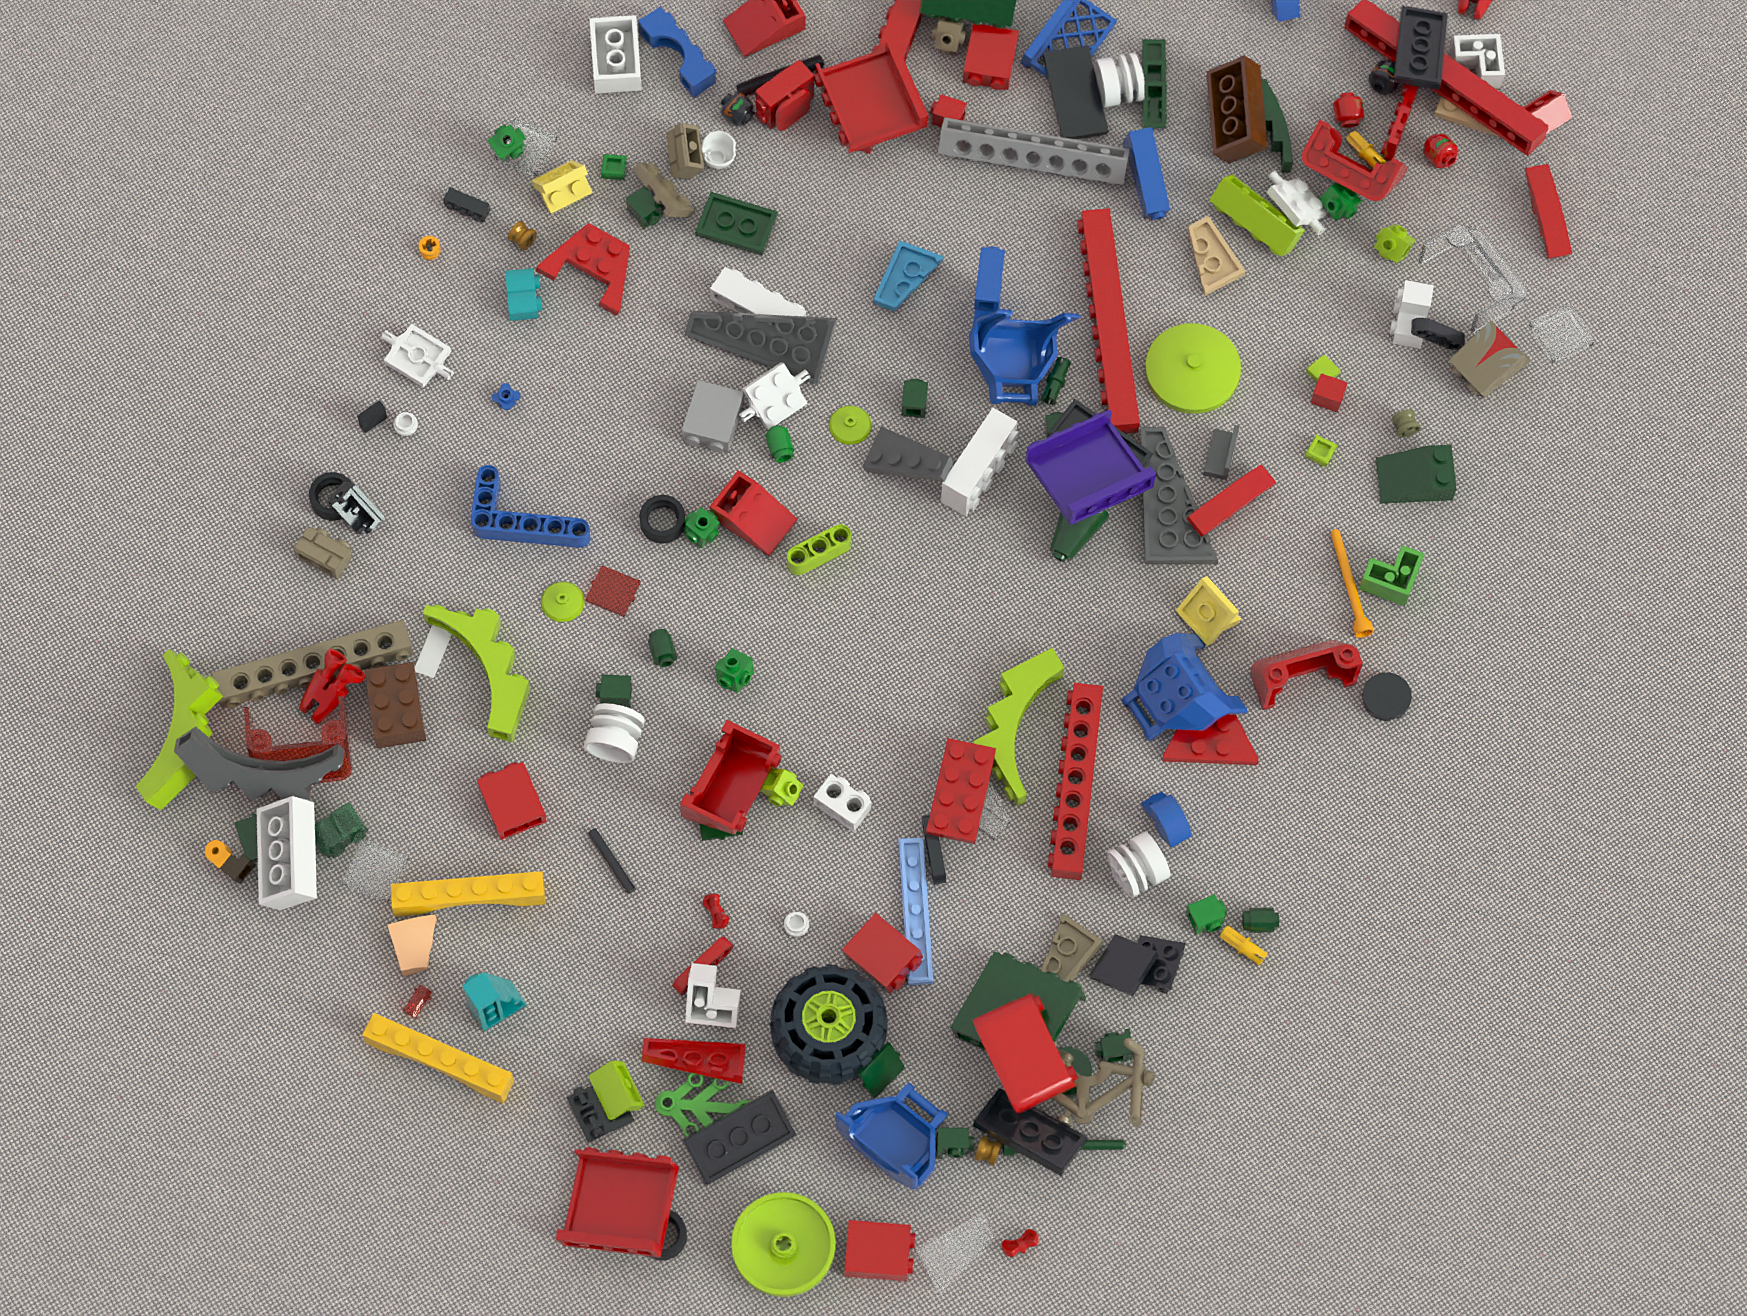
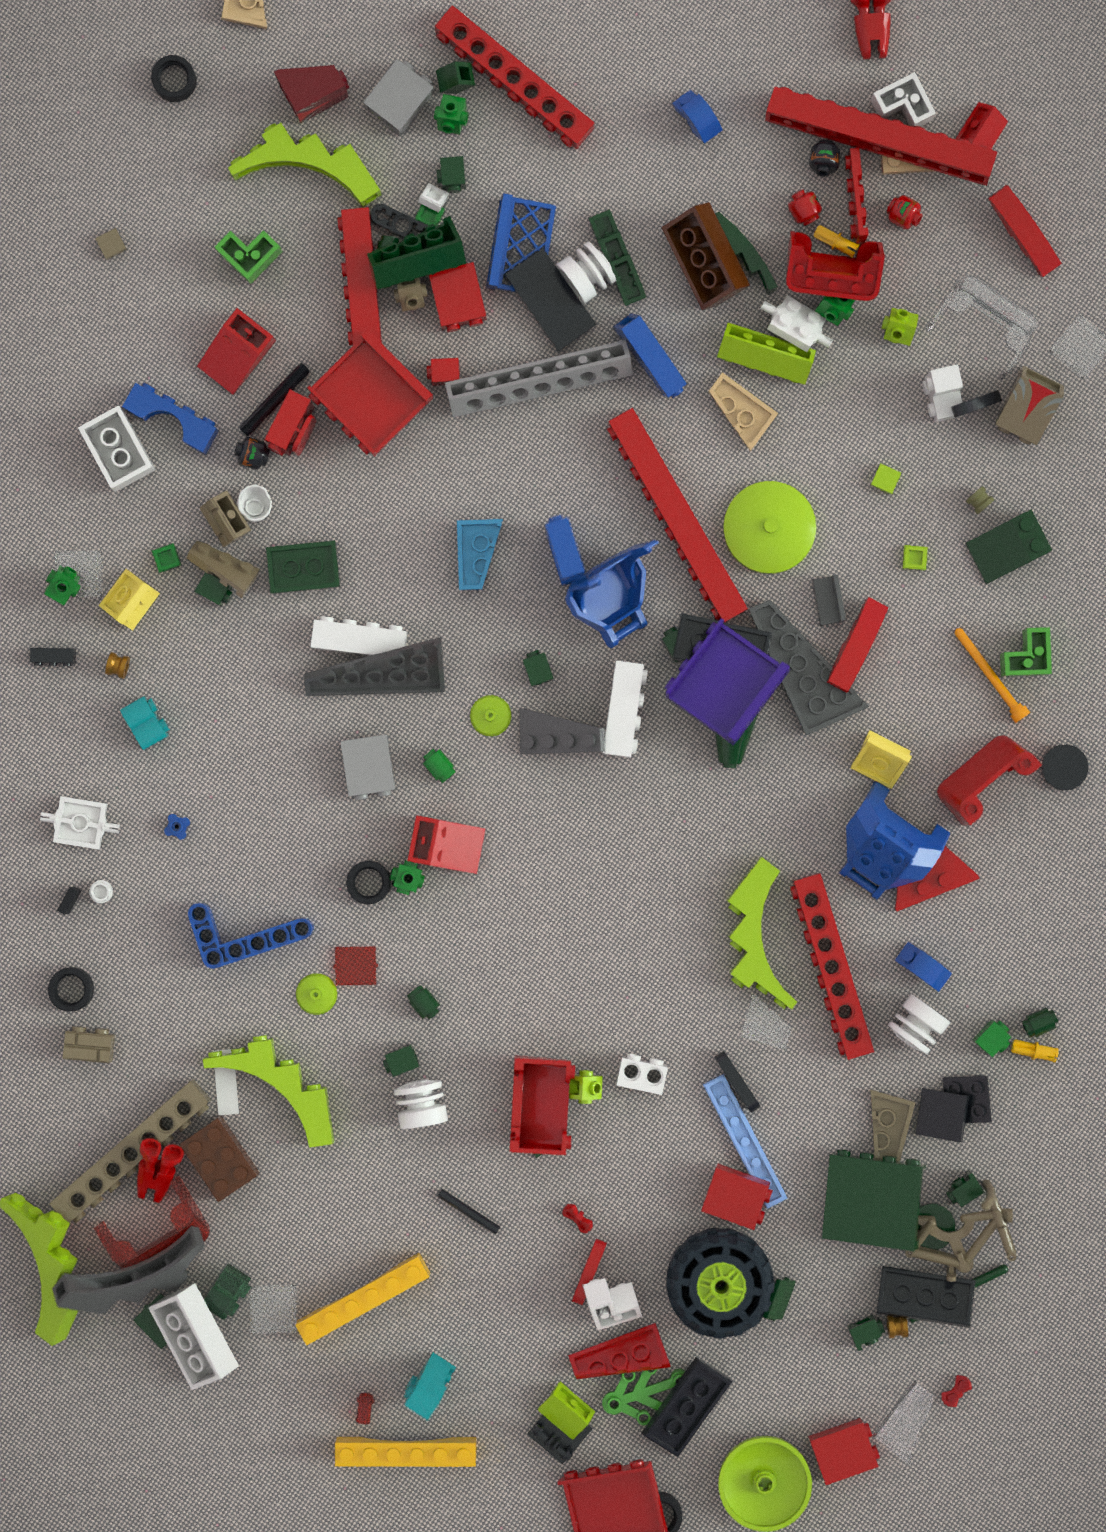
camera: 20 degrees left, 20 degrees up
leg [205,840,256,884] -> none
black hinge [327,482,385,534] -> none
light nougat slope [388,915,437,977] -> none
light orange bush [419,236,441,260] -> none
red brick [477,762,547,840] -> none
red wing [535,223,630,316] -> none
green brick [715,648,754,693] -> none
white plate [738,363,810,430] -> none
white plate [784,912,809,937] -> none
lime beam [787,524,852,575] -> none
blue piece [835,1082,949,1190] -> none
red plate [926,738,996,844] -> none
windscreen [973,993,1078,1113] -> none
dark green pin [1041,357,1071,405] -> none
red panel [1311,374,1348,413] -> none
black tile [1393,6,1448,90] -> none

